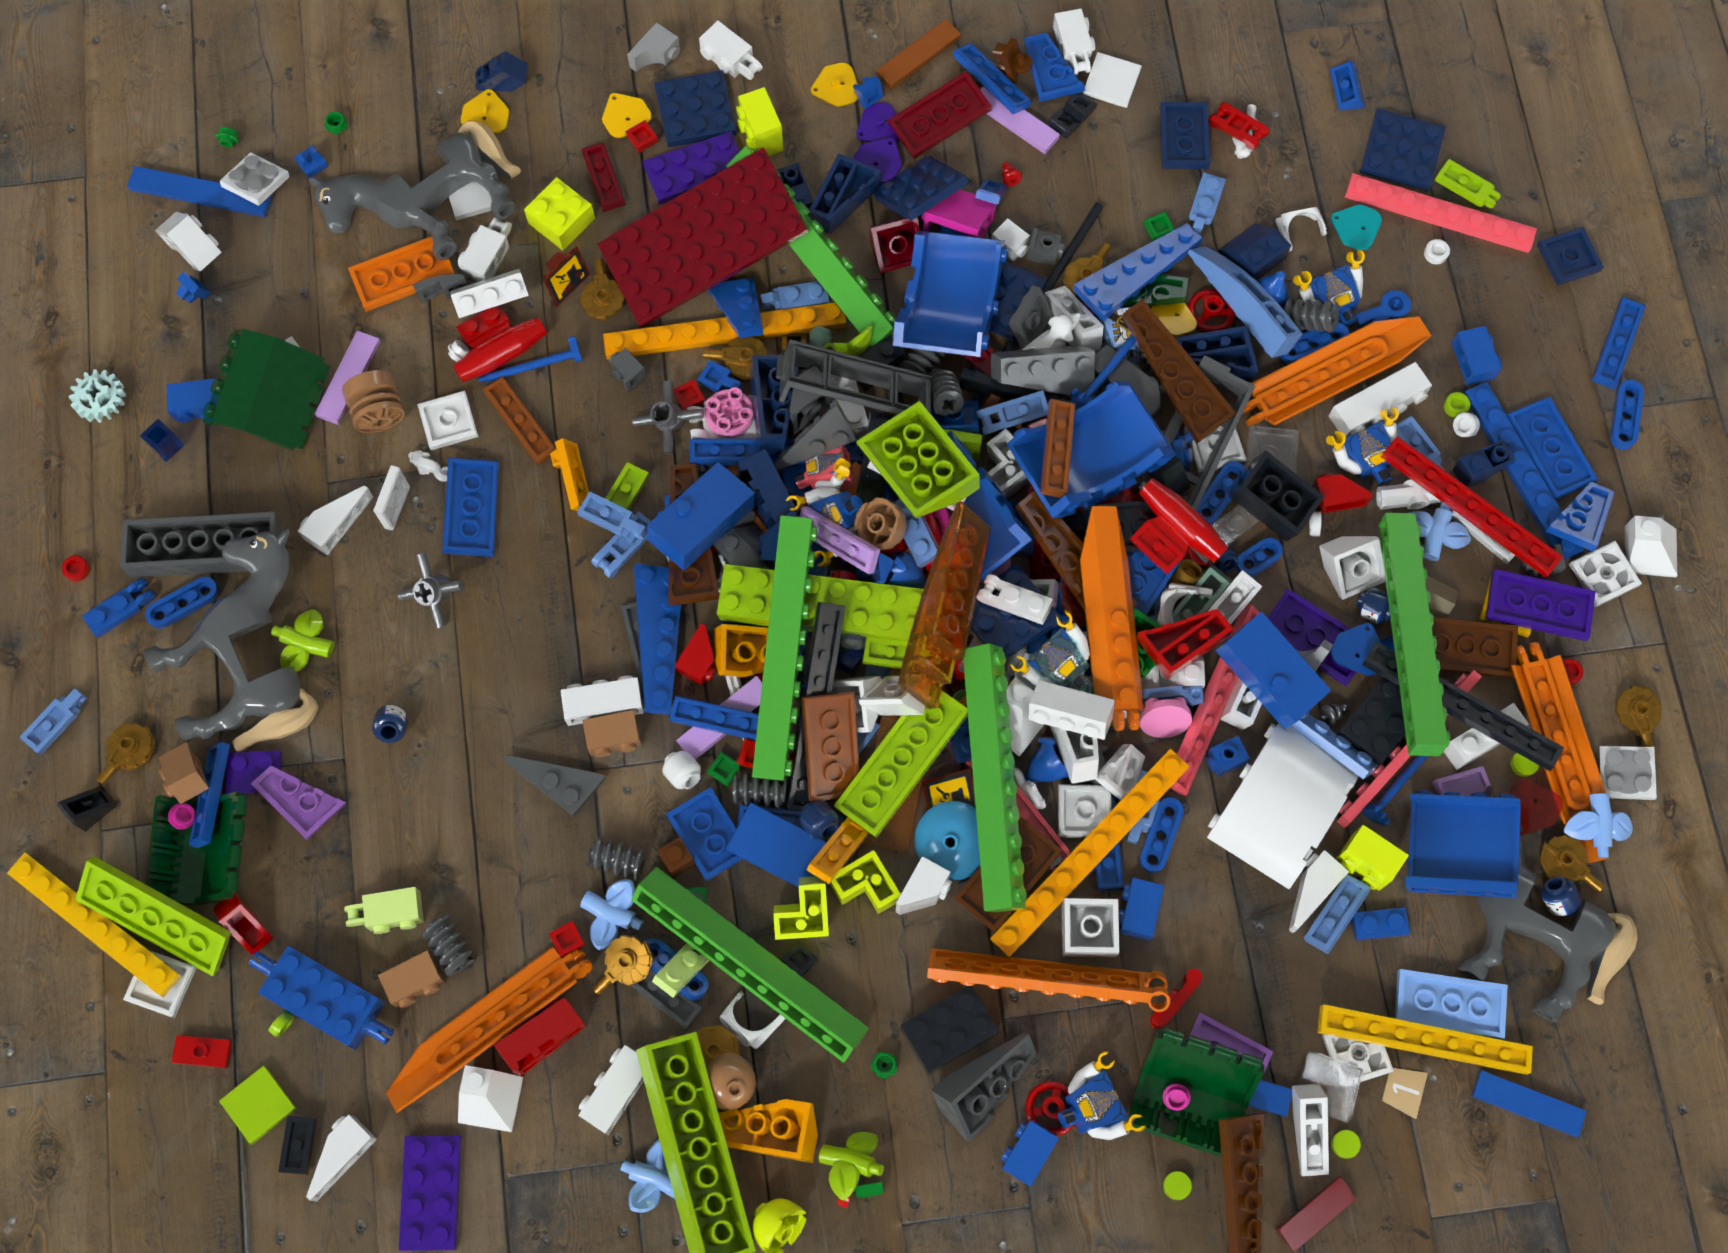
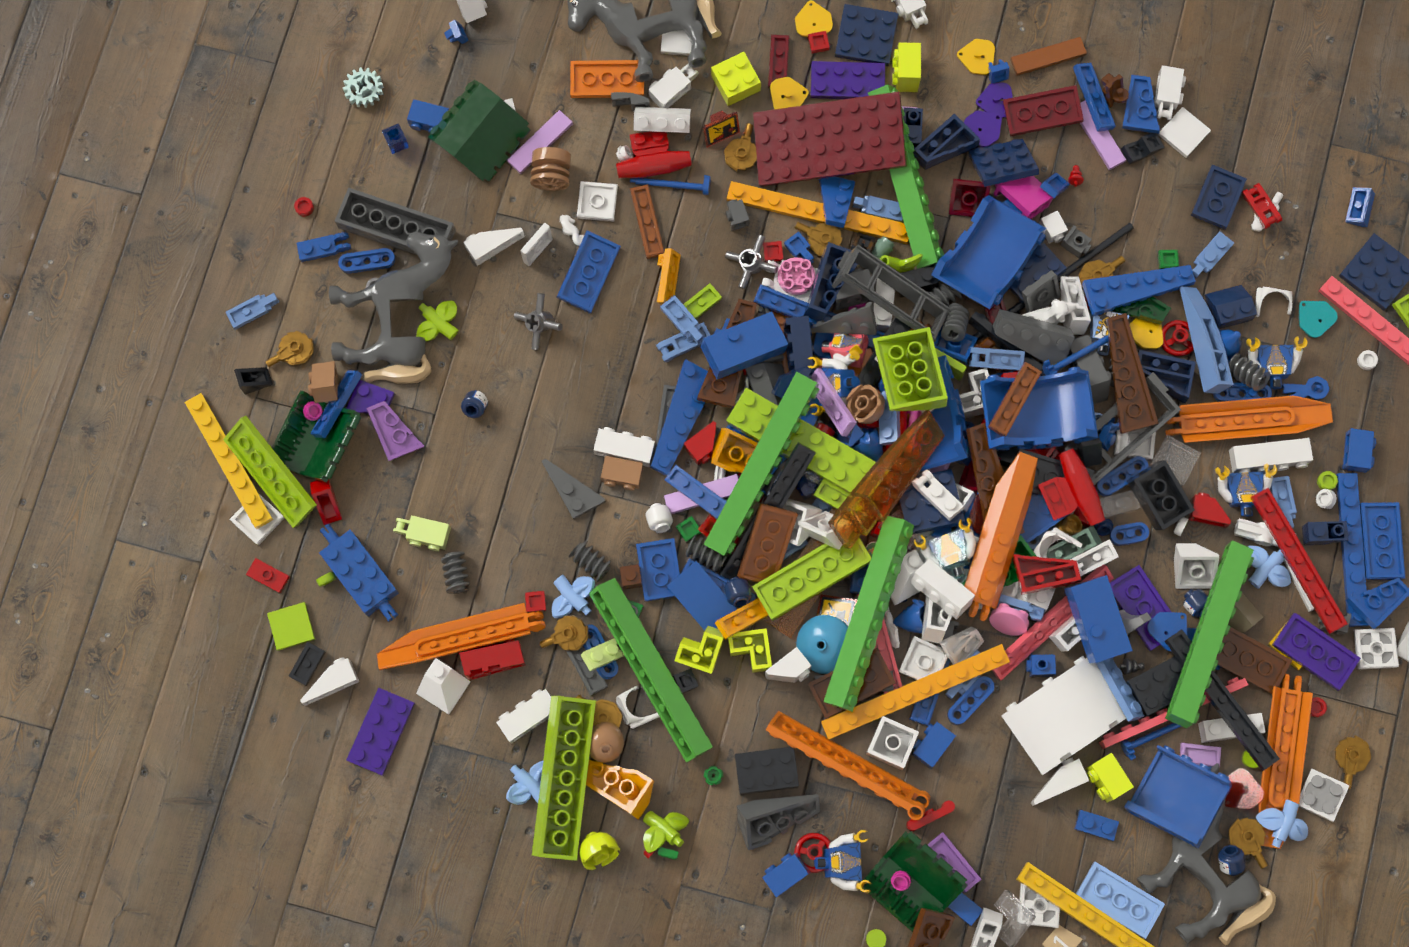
camera: 25 degrees right, 5 degrees up
medium nougat brick [378,951,445,1008] -> none
medium blue plate [1304,874,1371,954] -> none
none -> yellow piece [770,77,809,110]

